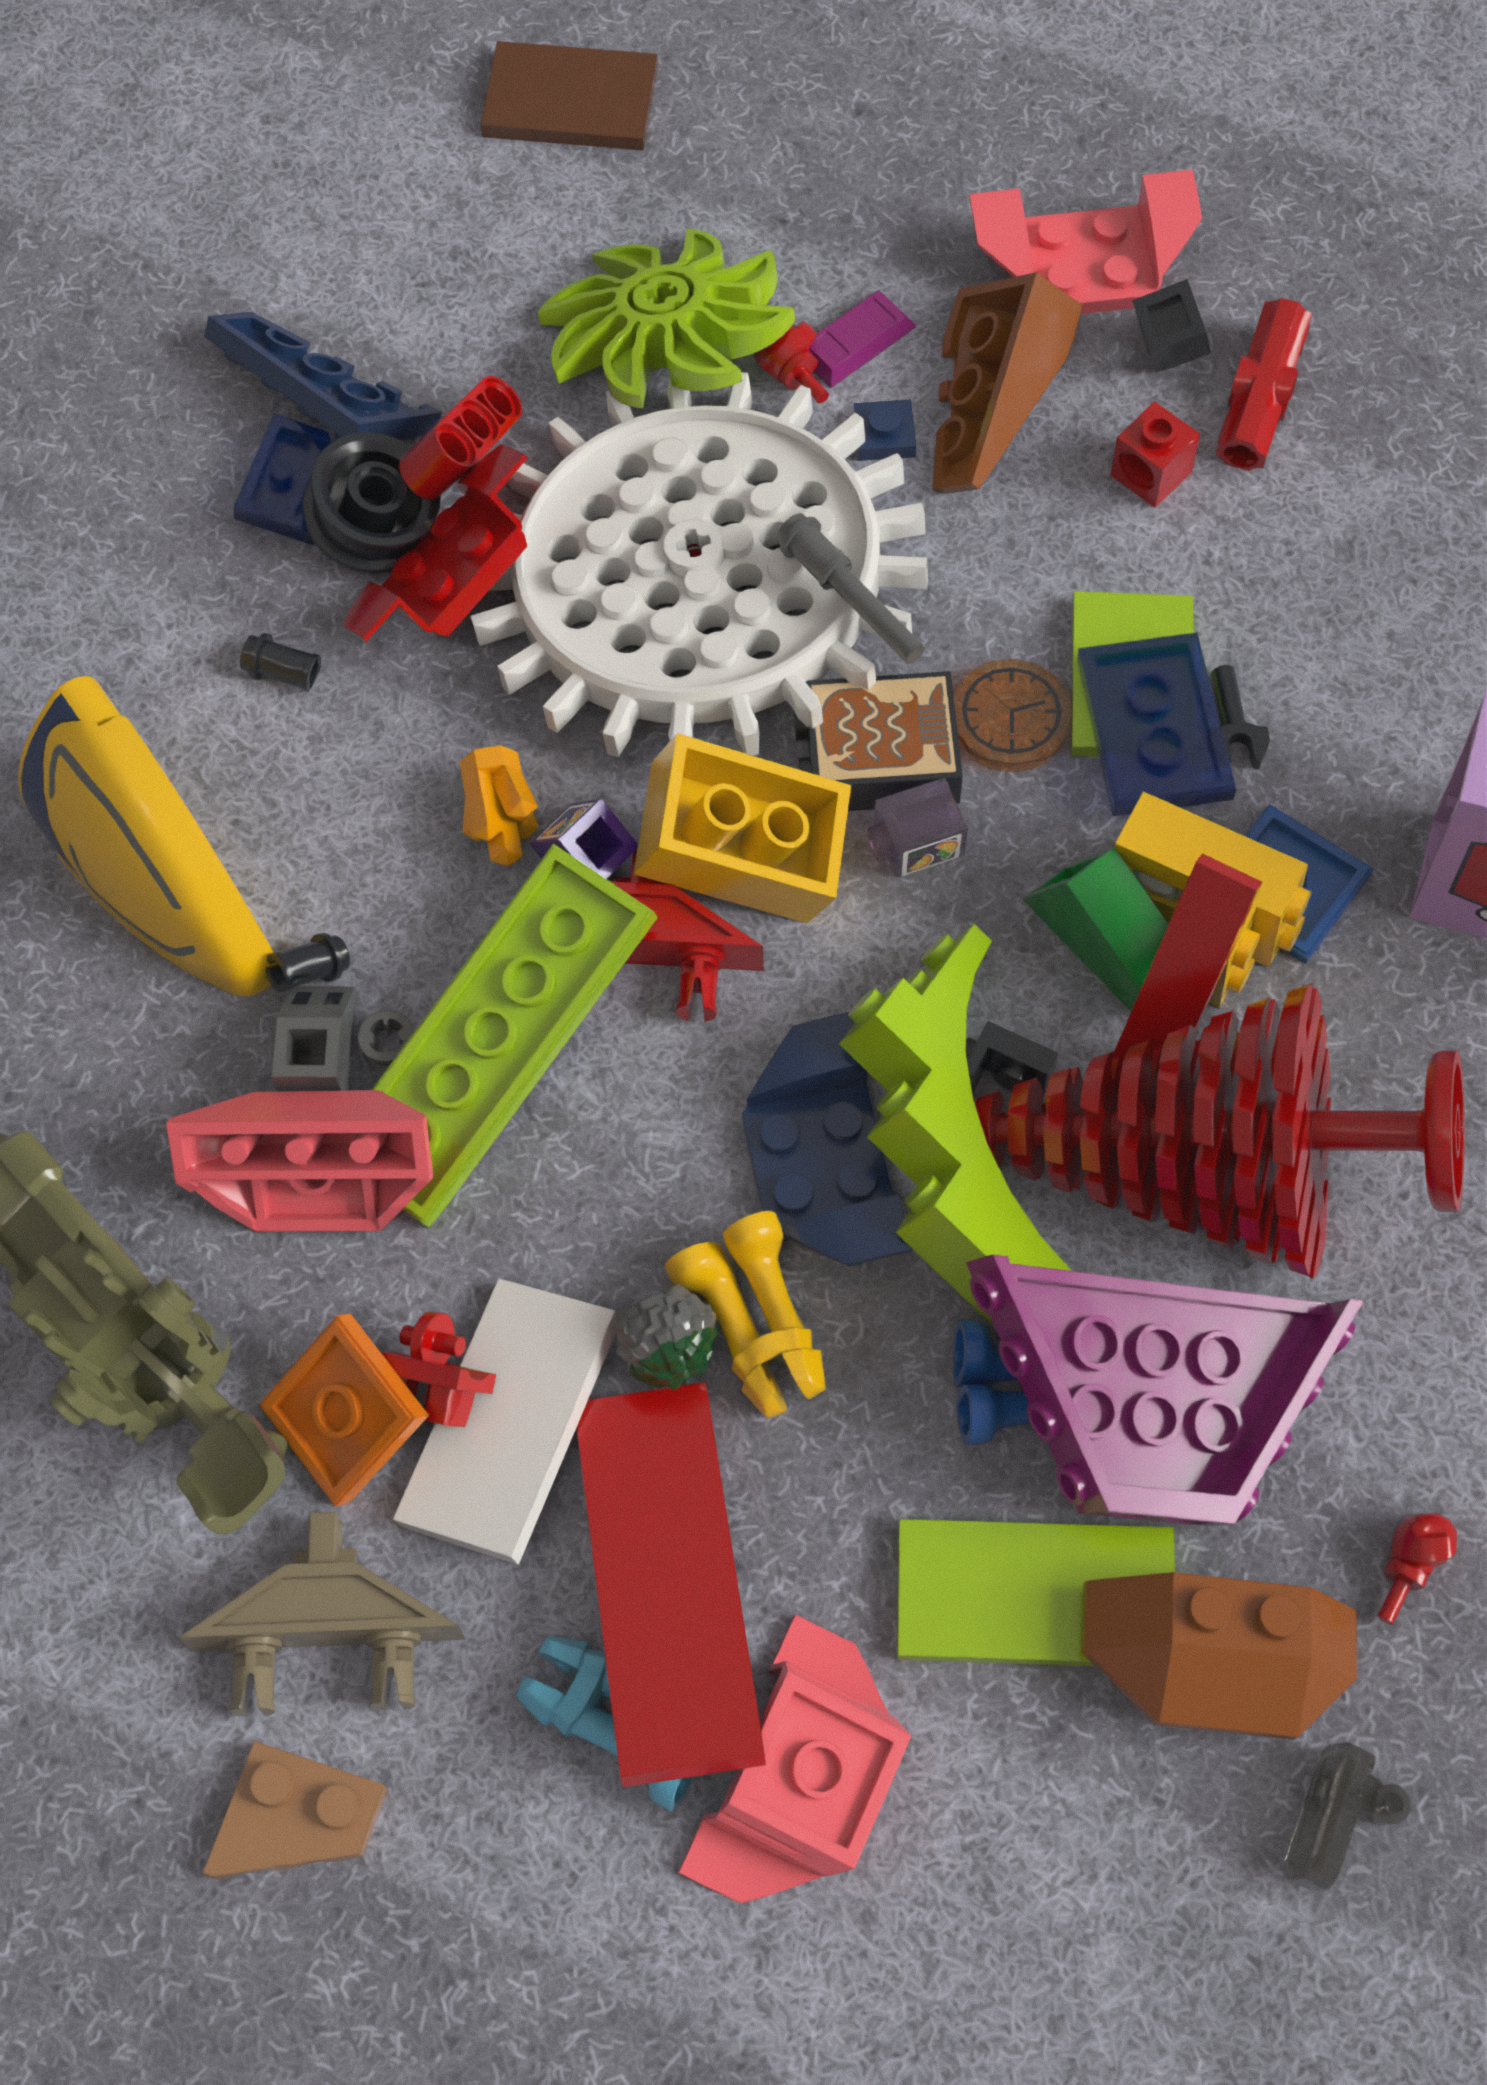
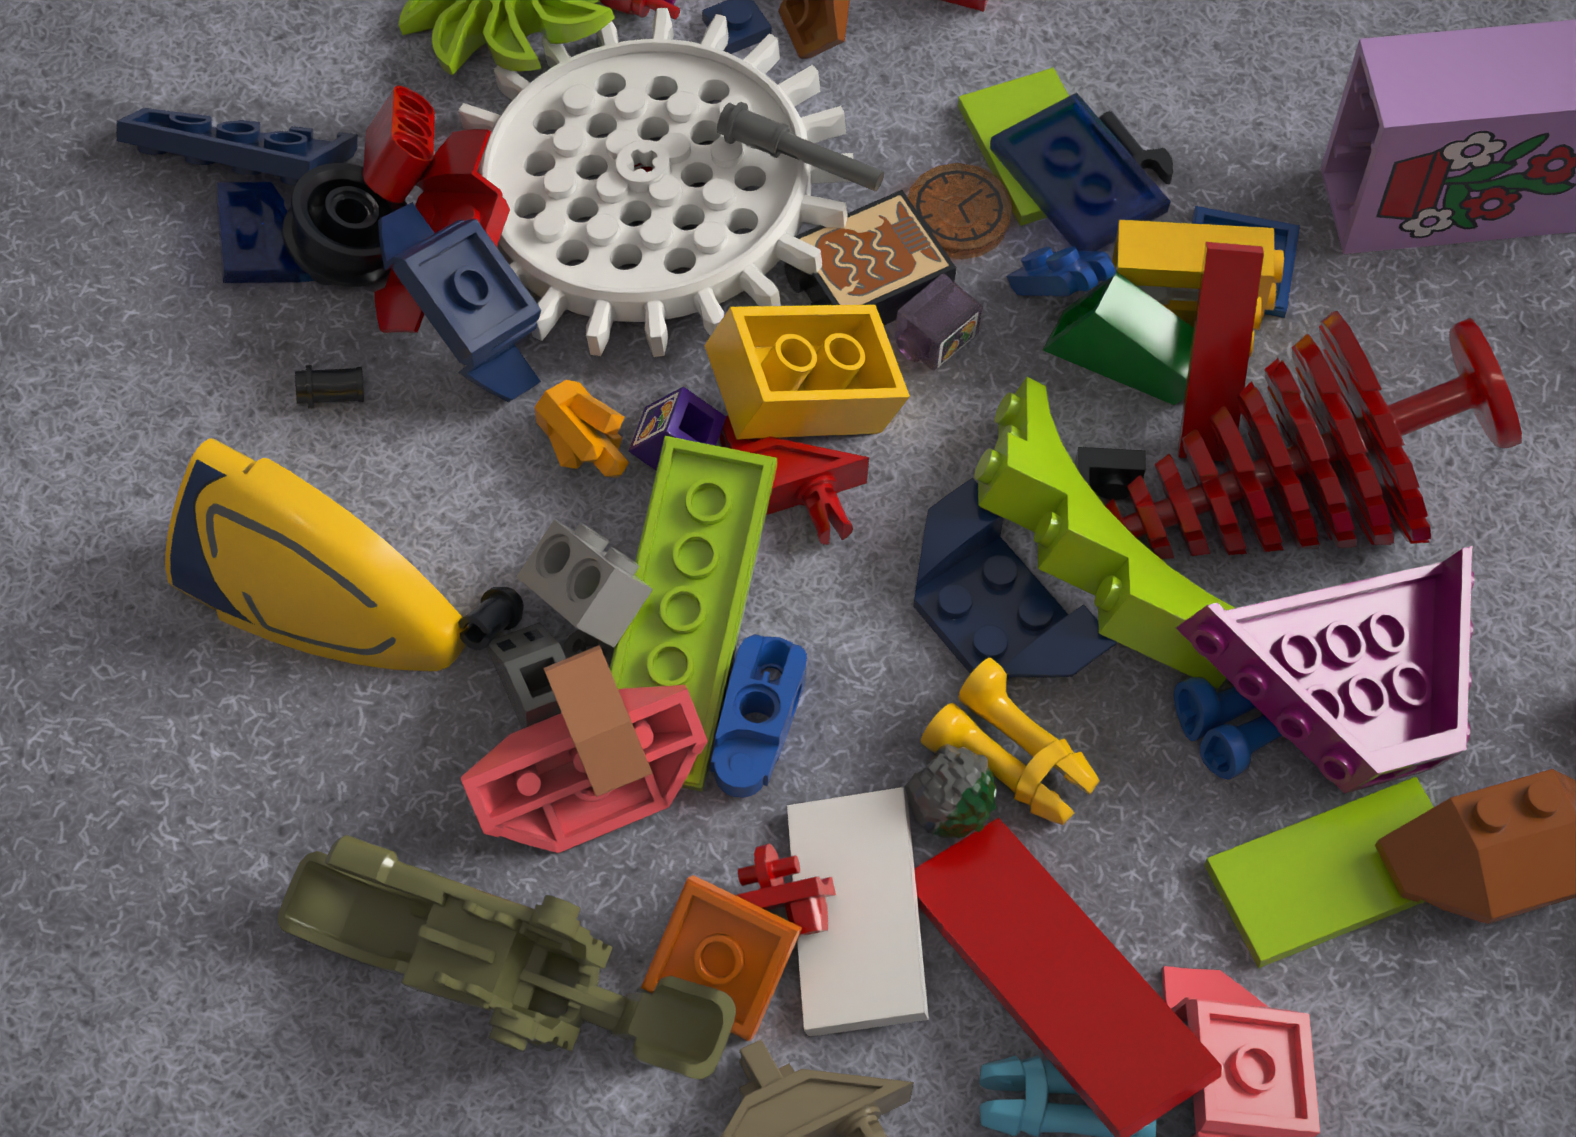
camera: 30 degrees left, 5 degrees down
none -> dark blue piece [378,202,541,402]
none -> light grey brick [516,519,653,647]
none -> nougat slope [544,645,653,797]
none -> blue piece [711,634,807,798]
none -> blue hinge [1006,246,1116,296]

